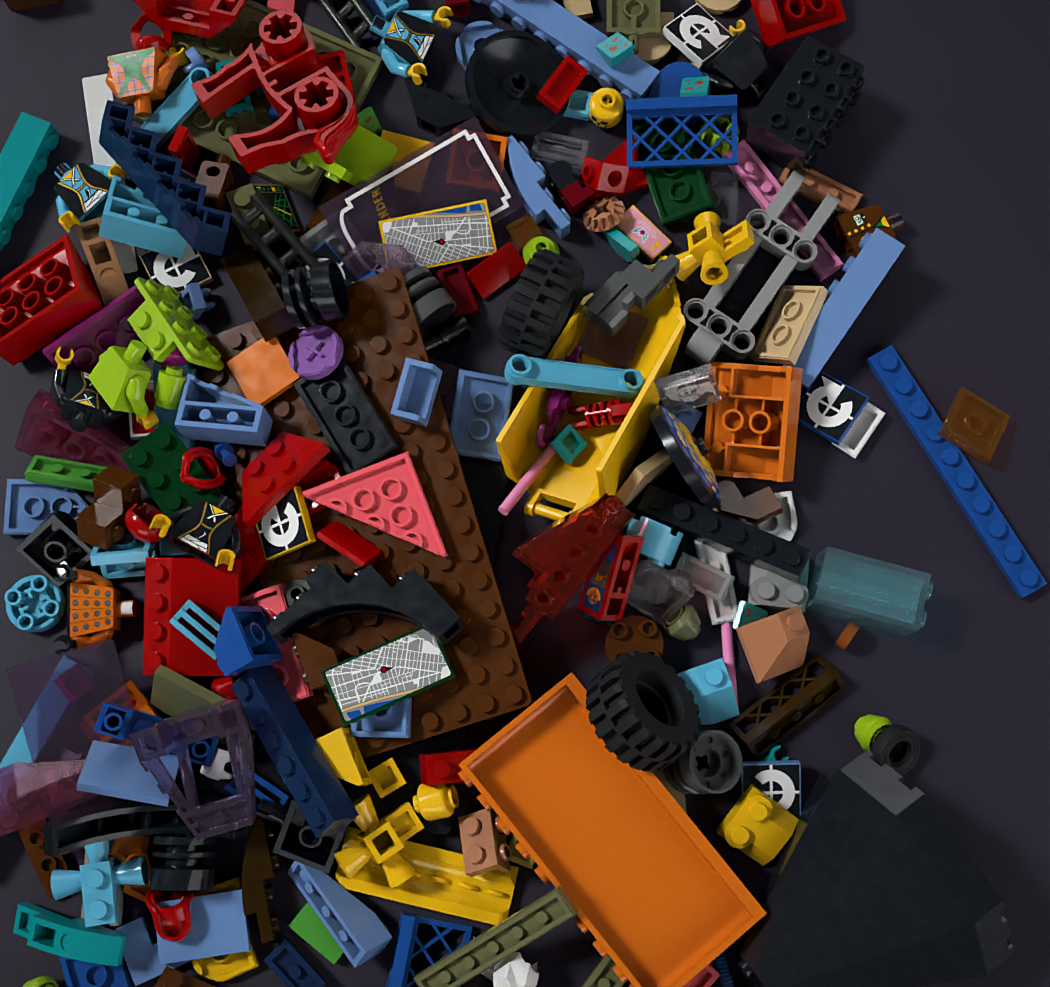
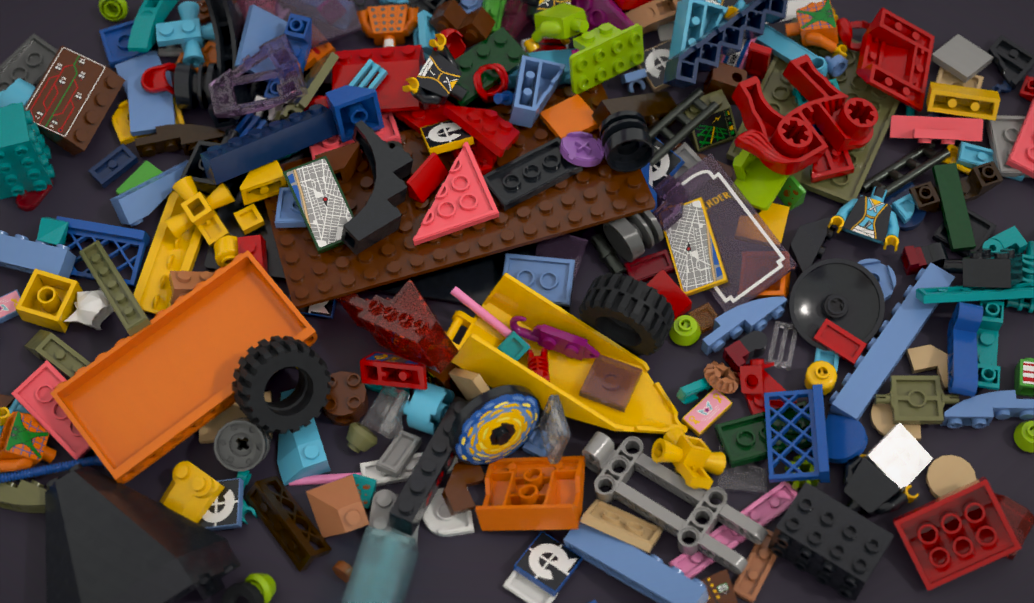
camera: 90 degrees right, 15 degrees down
lime brick [154,365,187,410] -> none
medium blue panel [390,357,443,427] -> none
medium azure piece [504,354,643,399] -> none
dark grey plate [583,253,680,337] -> none
teal slope [596,32,634,68] -> none
teal slope [680,76,710,97] -> none

